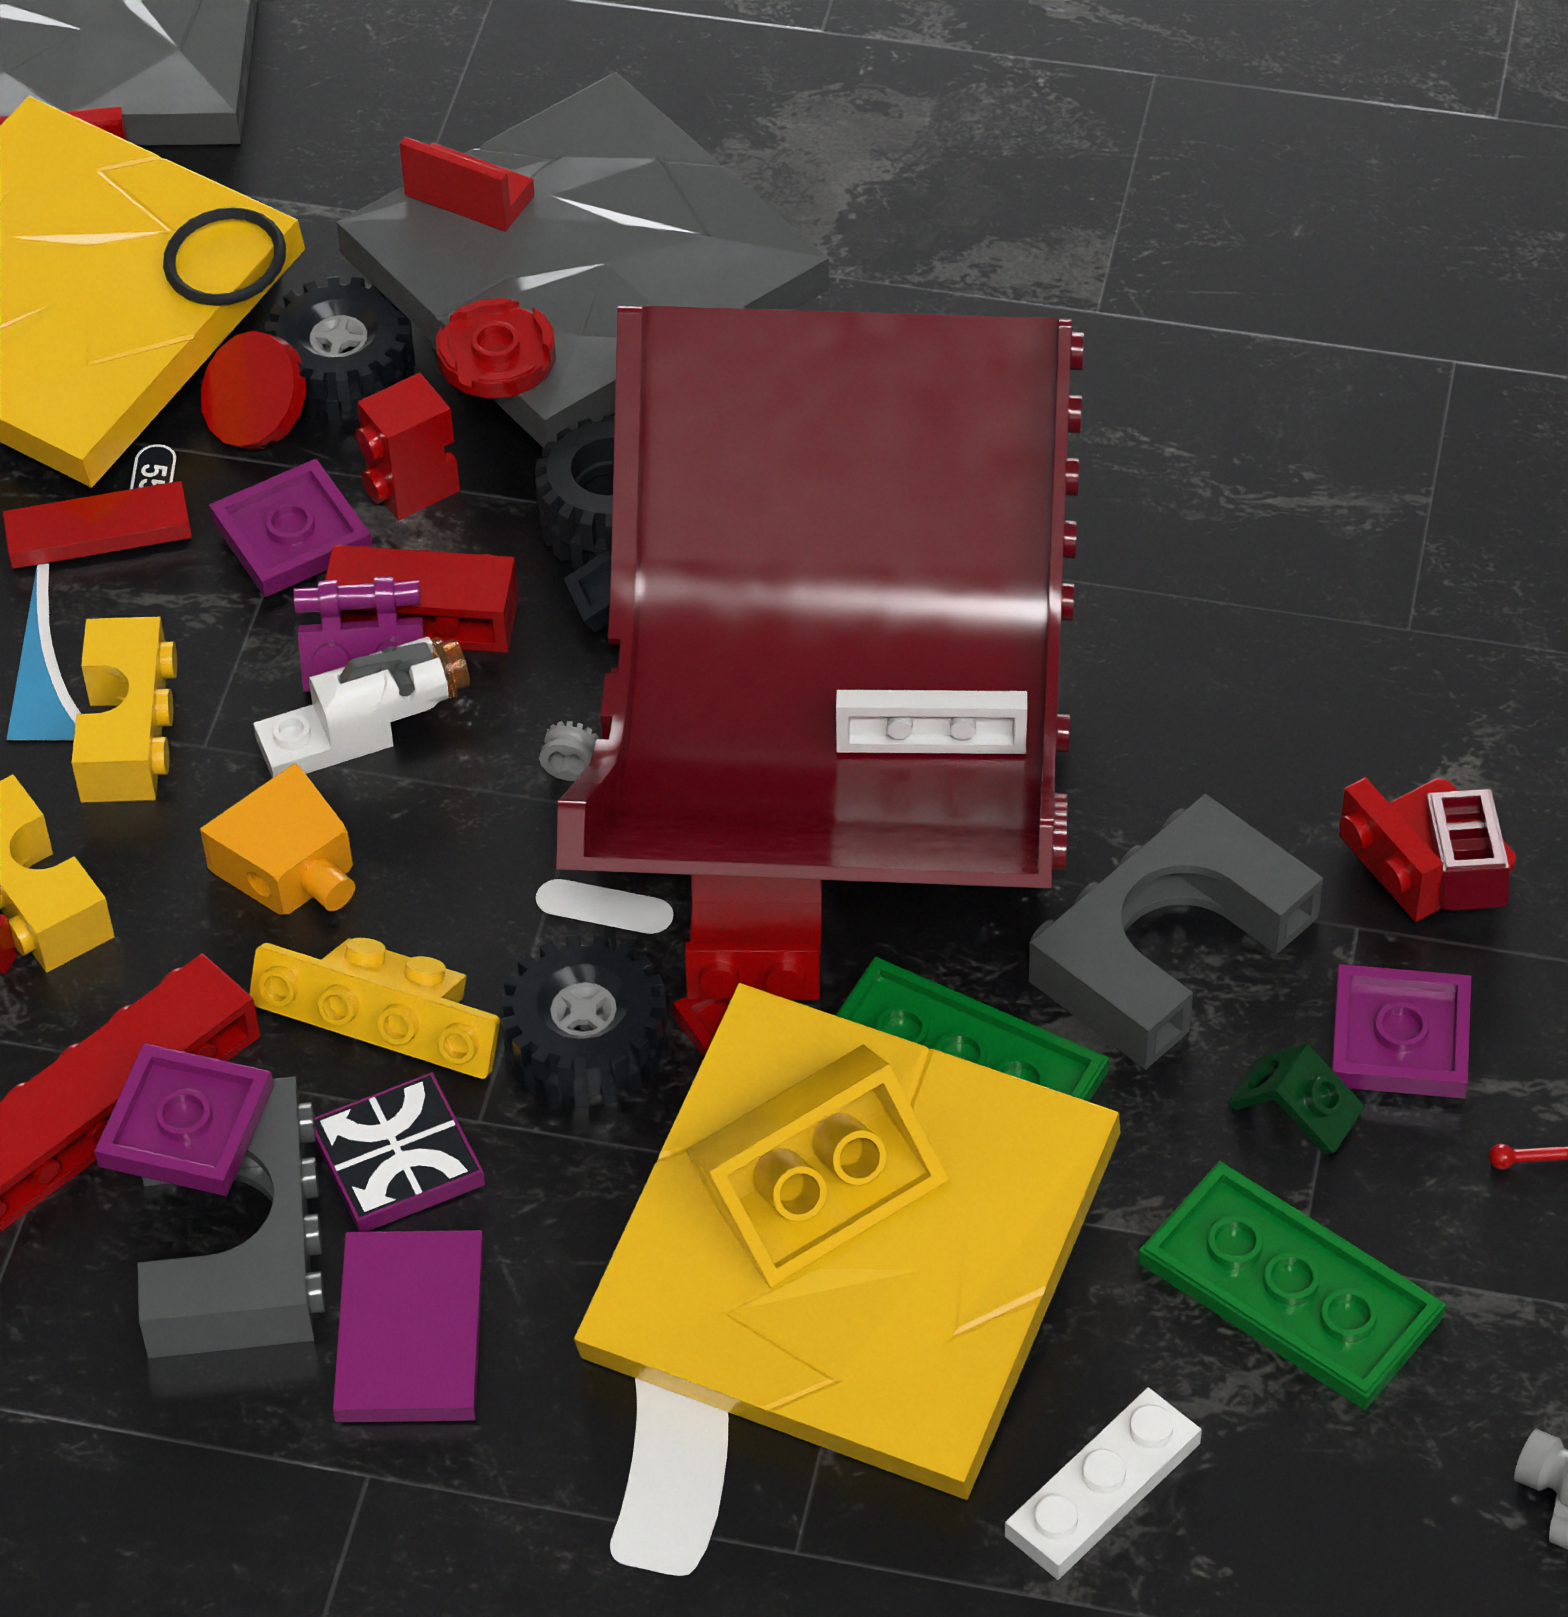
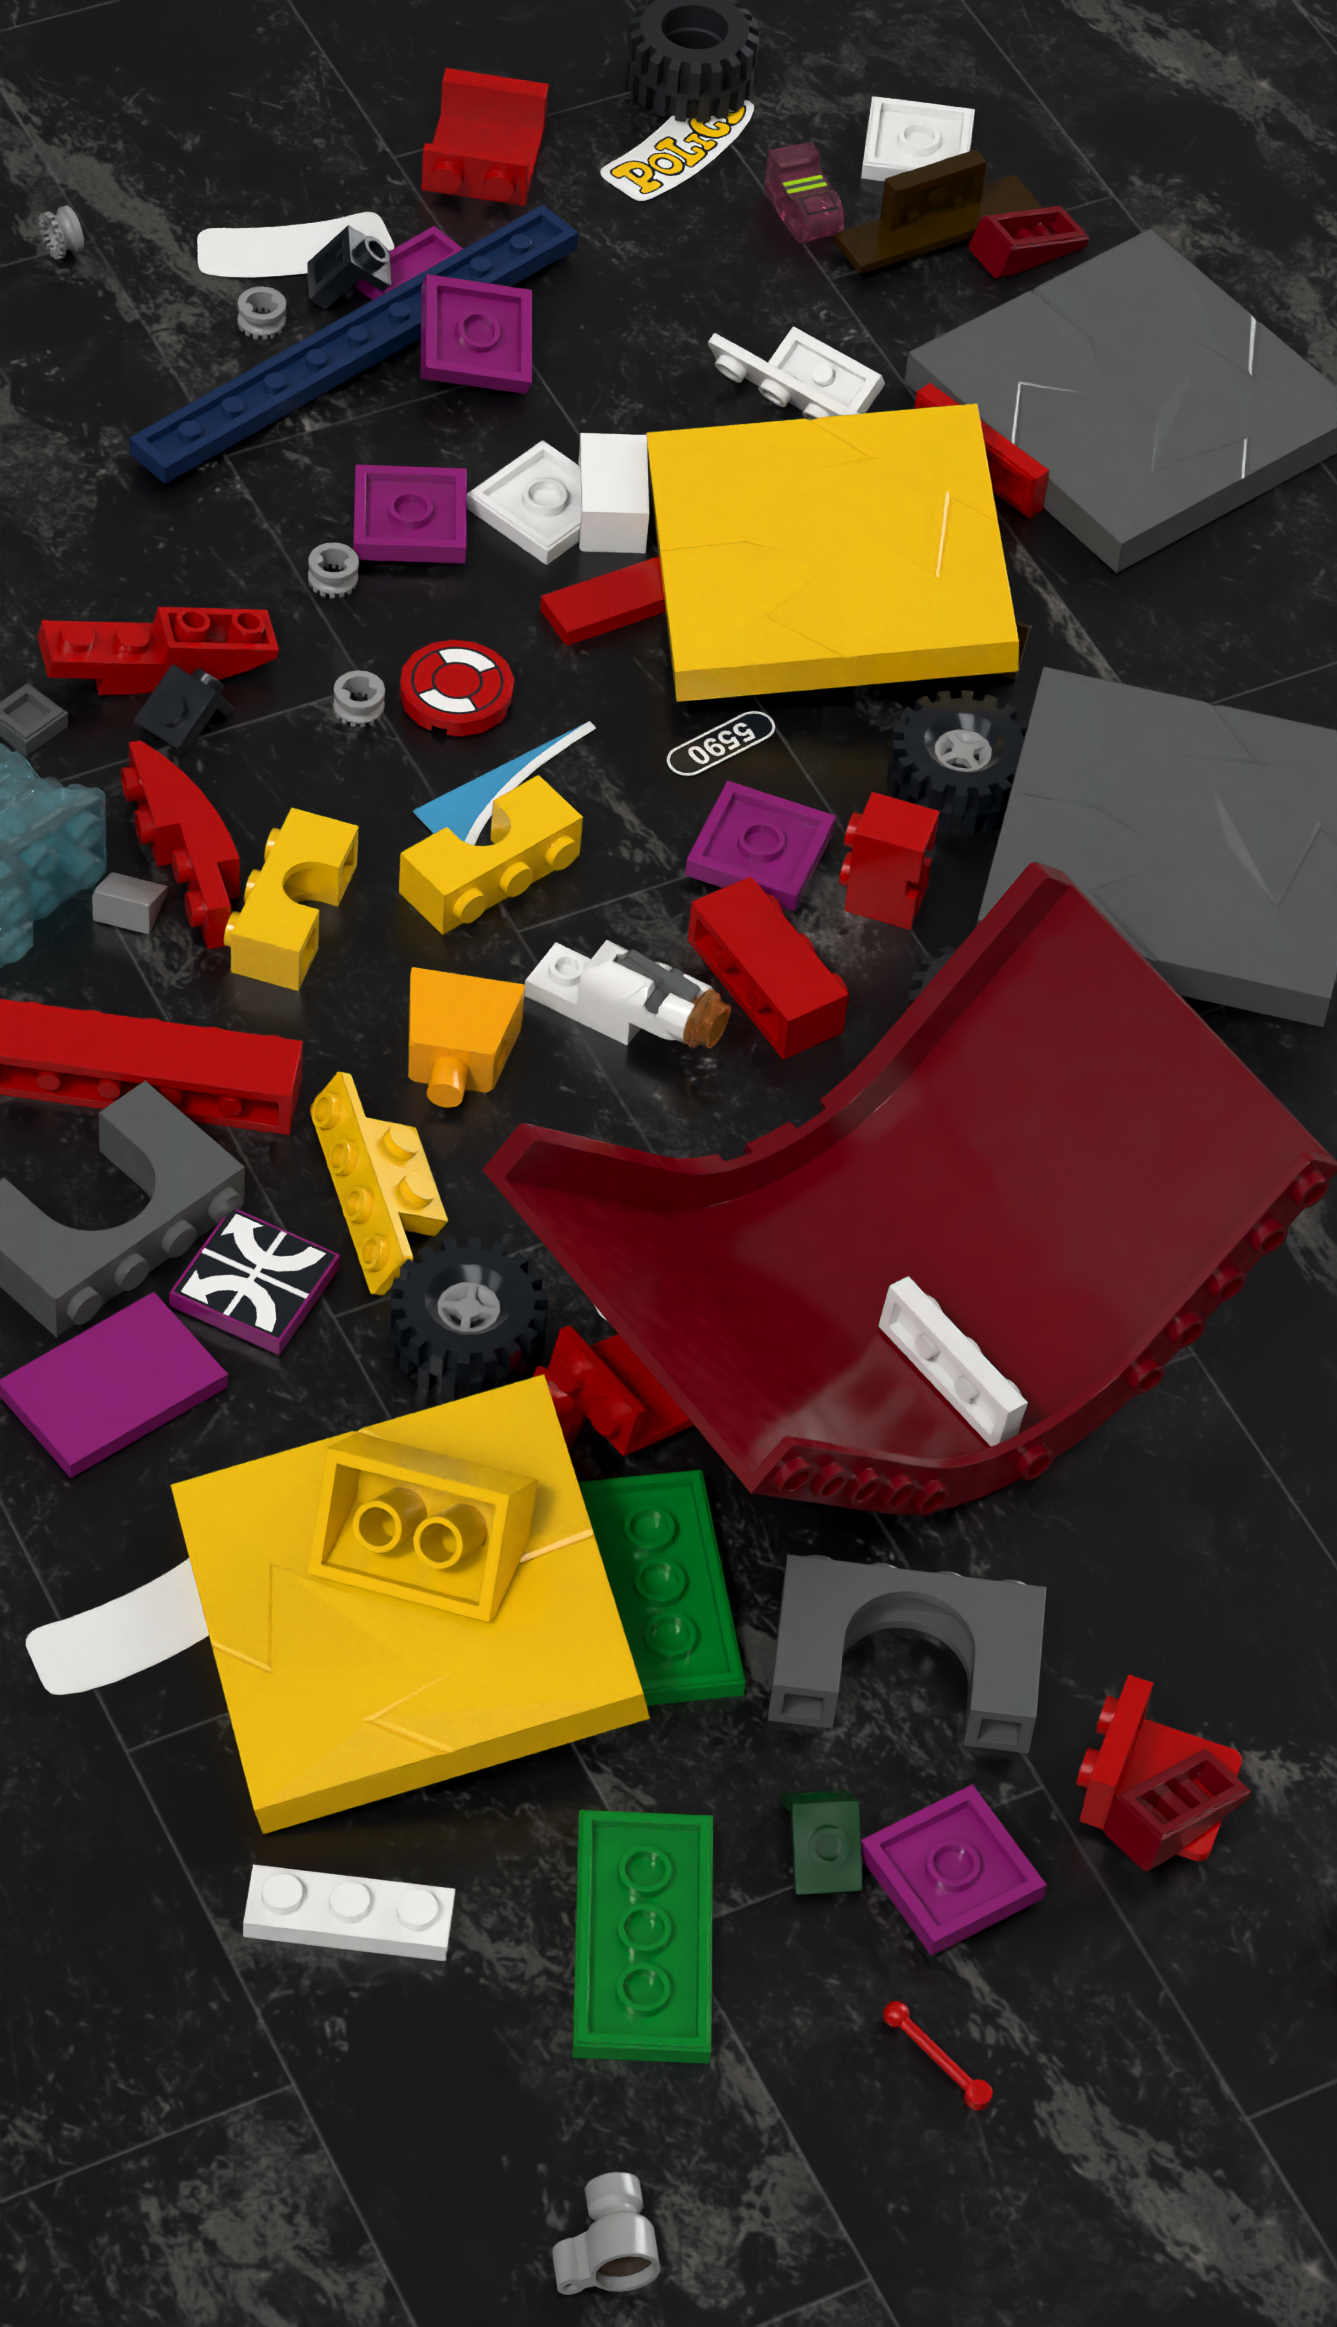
camera: 45 degrees right, 0 degrees up
red tile [3,481,192,569] -> none
magenta plate [94,1043,274,1196] -> none
black tyre [163,207,286,306] -> none
red tile [201,331,306,451] -> none
magenta plate [294,575,425,692] -> none
red panel [399,136,535,232] -> none
red tile [436,298,556,399] -> none
light grey bush [539,721,599,781] -> none

